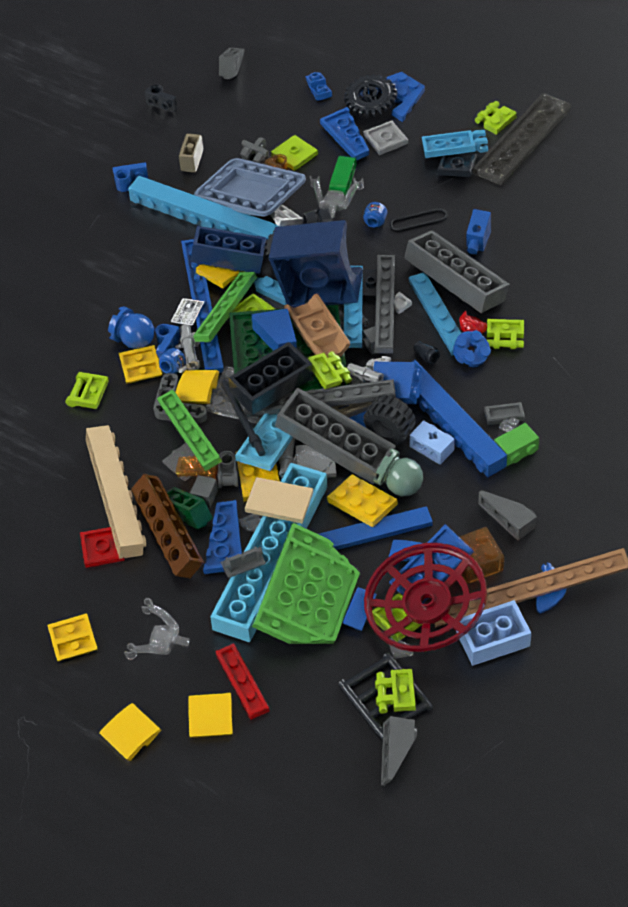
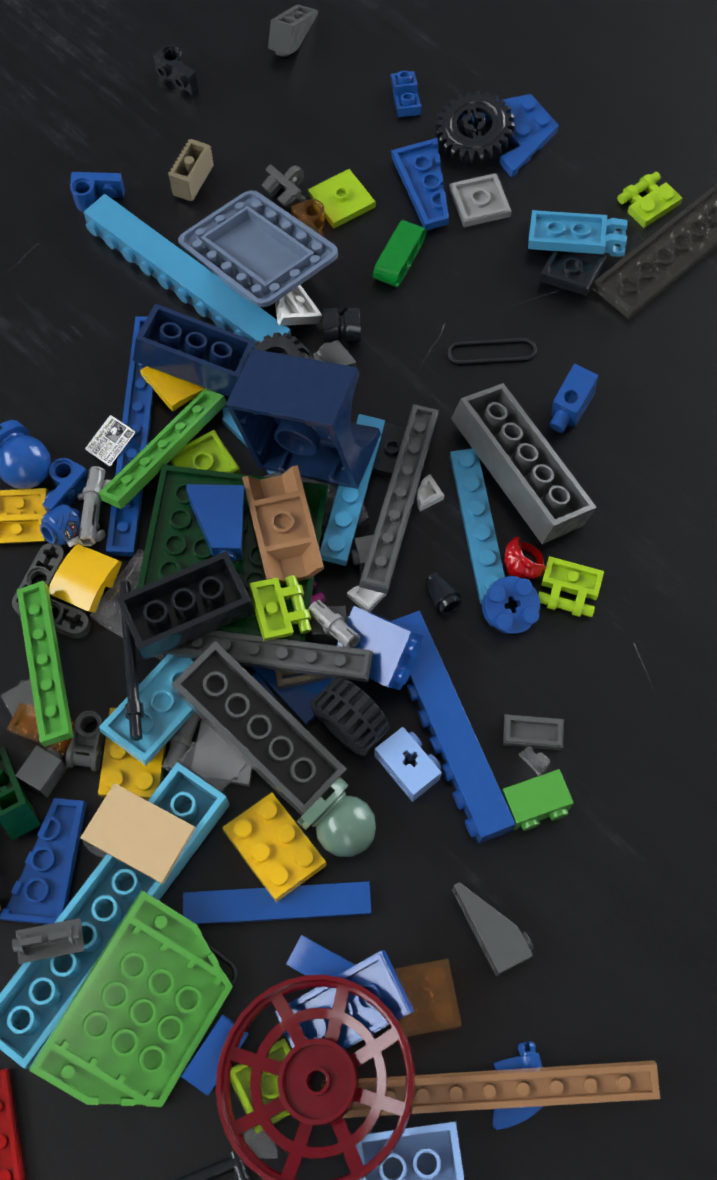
camera: 10 degrees right, 15 degrees up
clear piece [310,176,364,218] -> none
blue head [363,202,387,228] -> none

